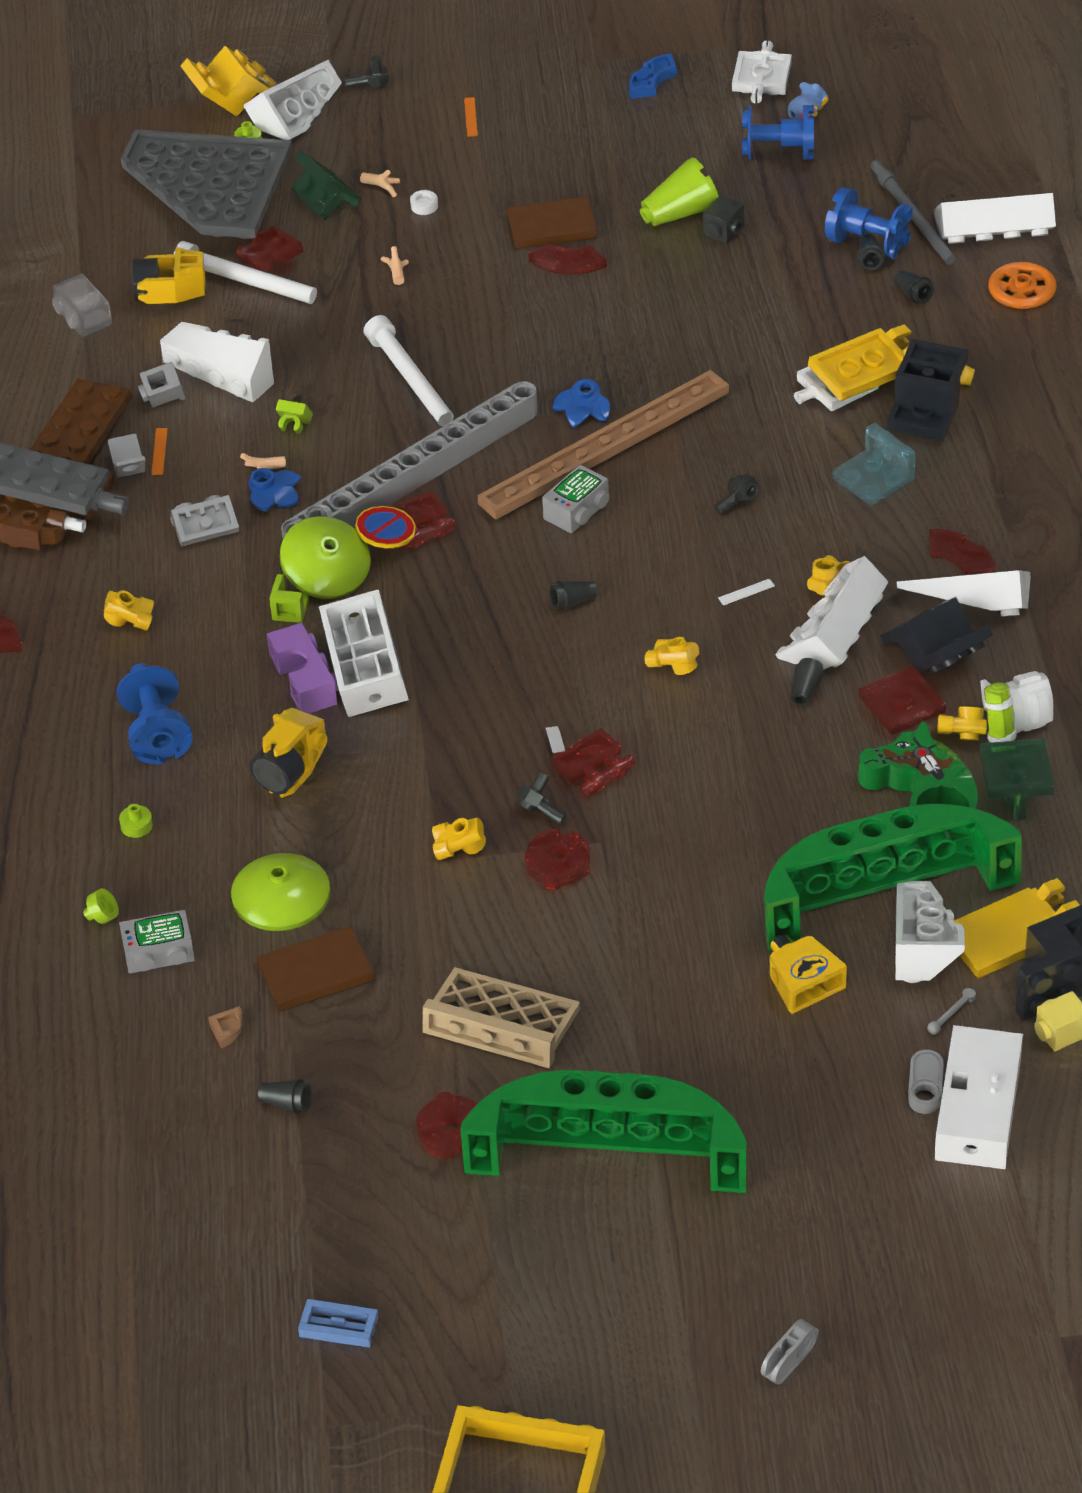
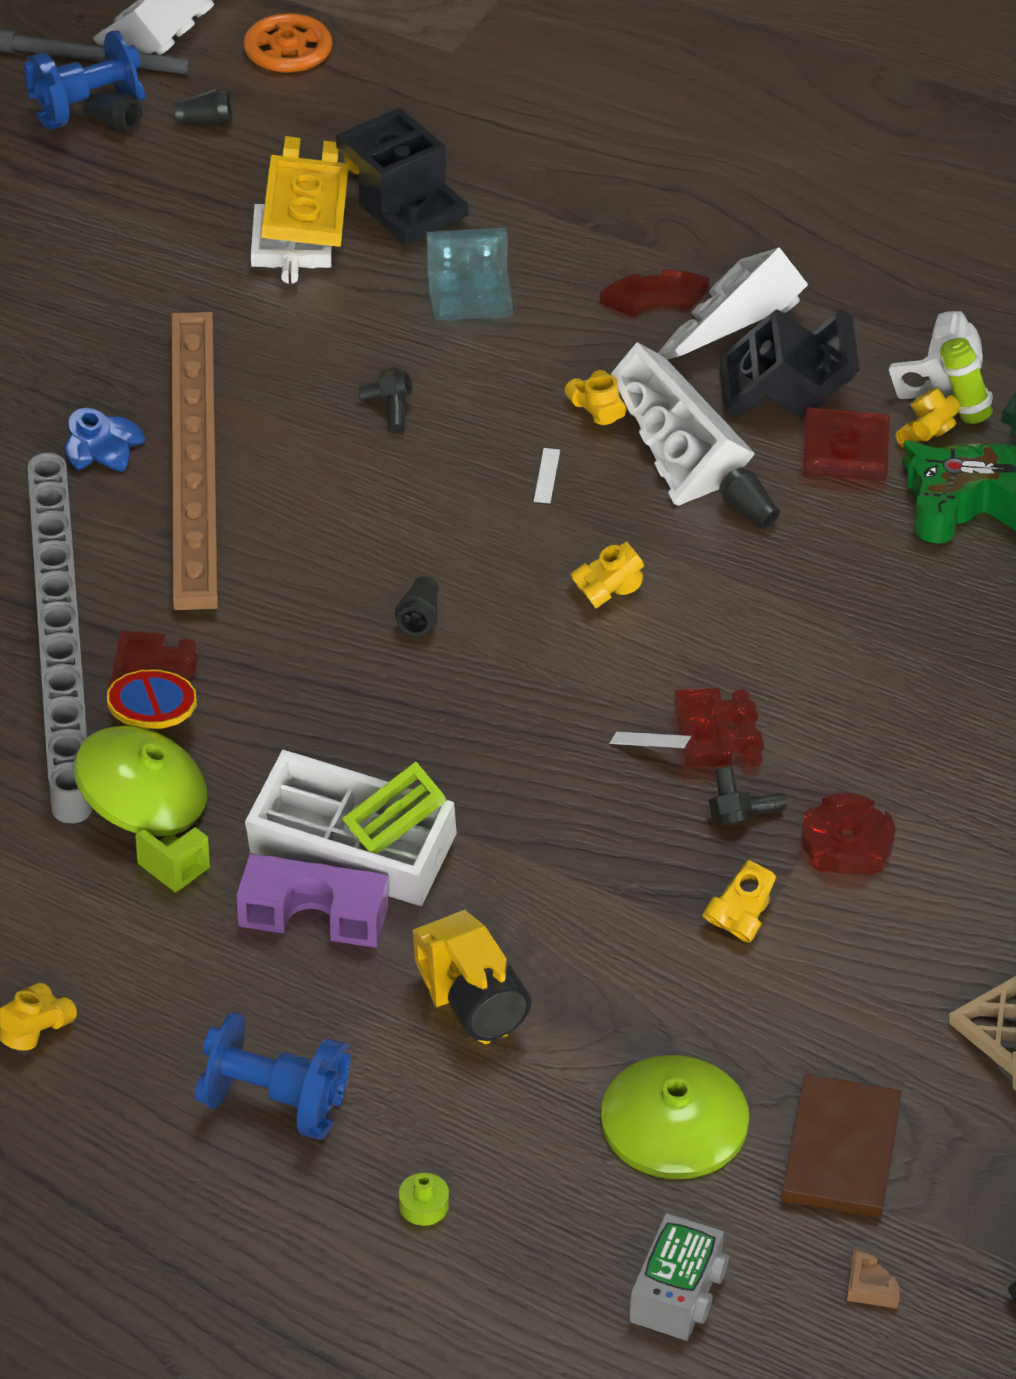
camera: 60 degrees left, 0 degrees up
lime tile [83,888,119,924] -> none
light grey brick [542,465,610,534] -> none
none -> lime tile [342,761,447,855]

